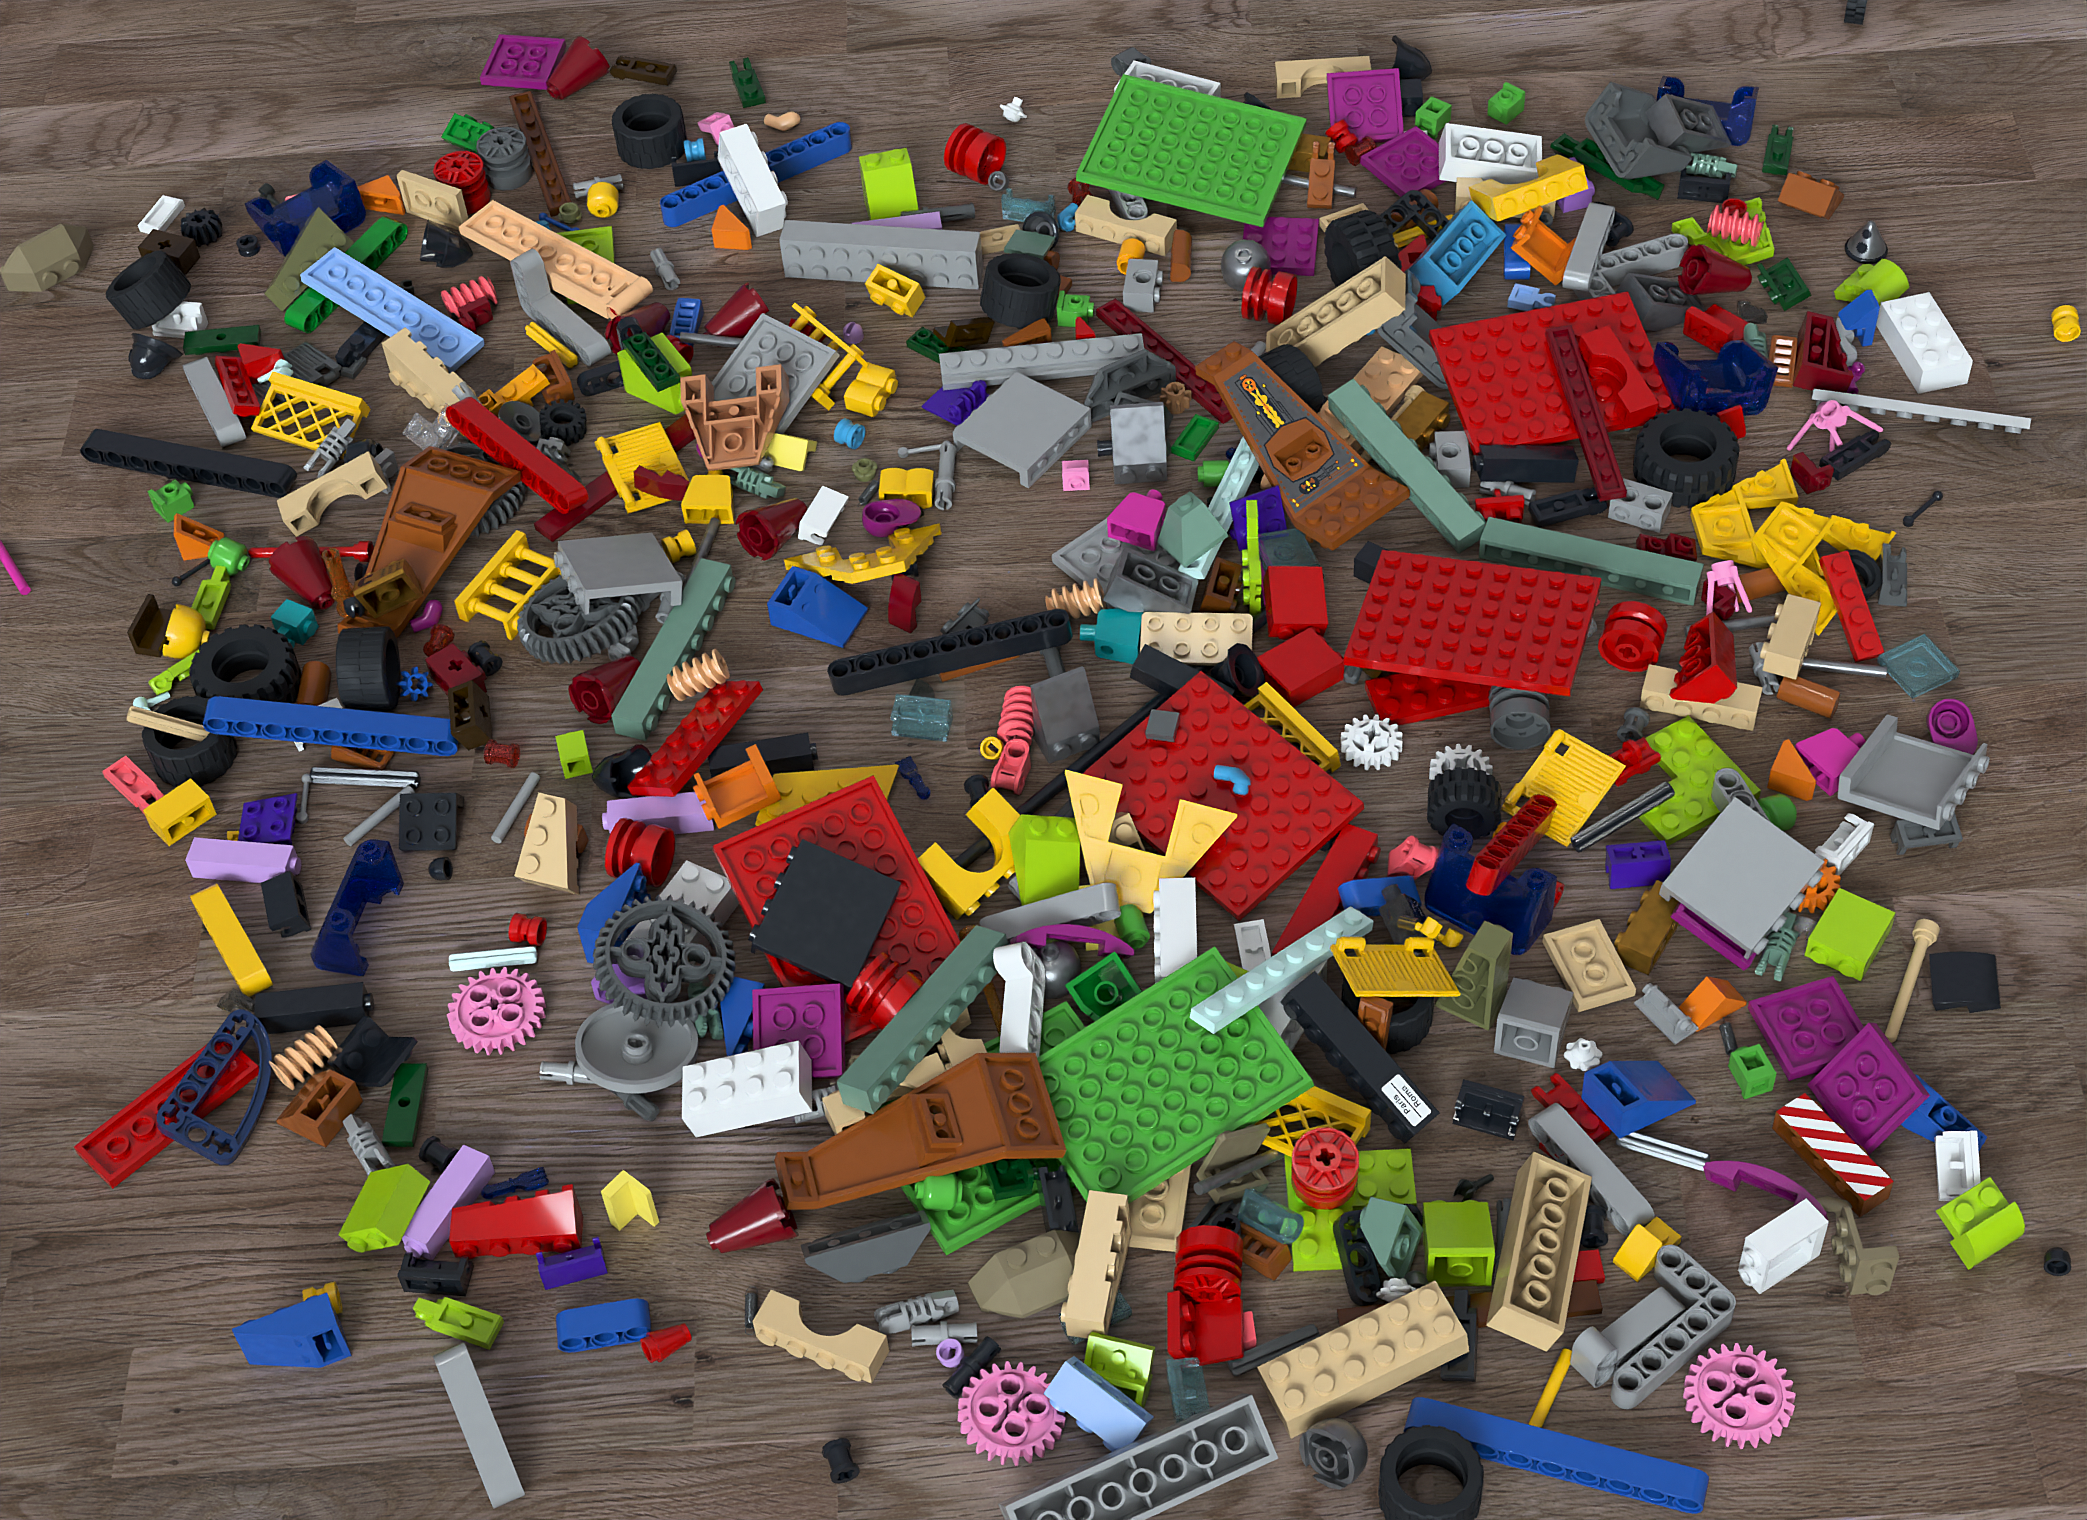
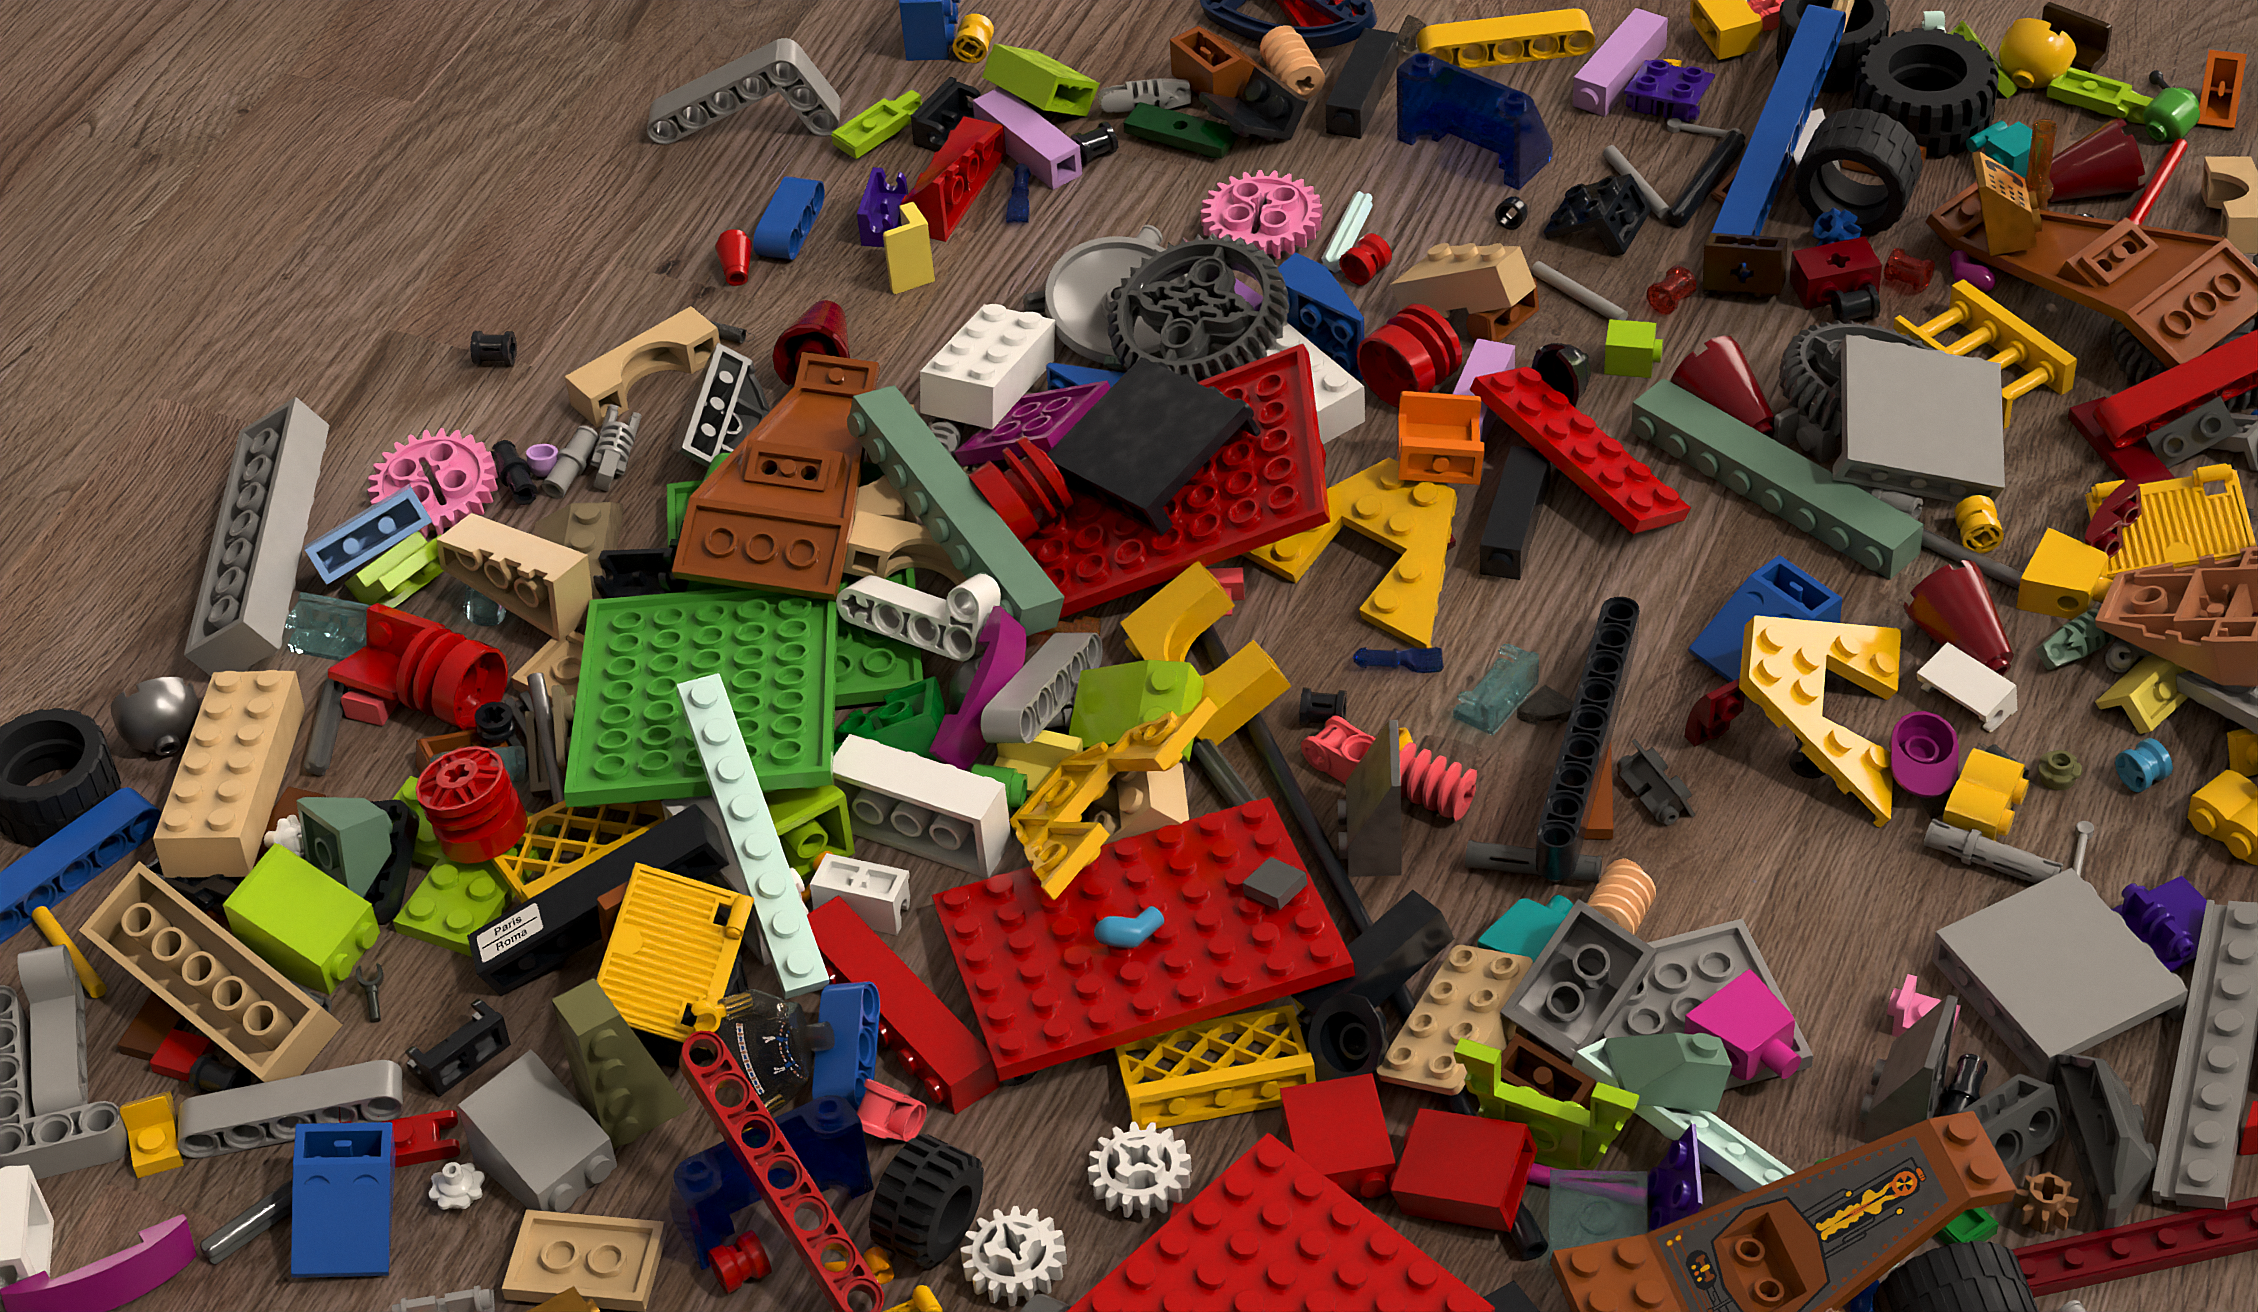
camera: 115 degrees right, 5 degrees down
black hinge [261,871,311,938] -> none
light nougat piece [666,649,730,701] -> none

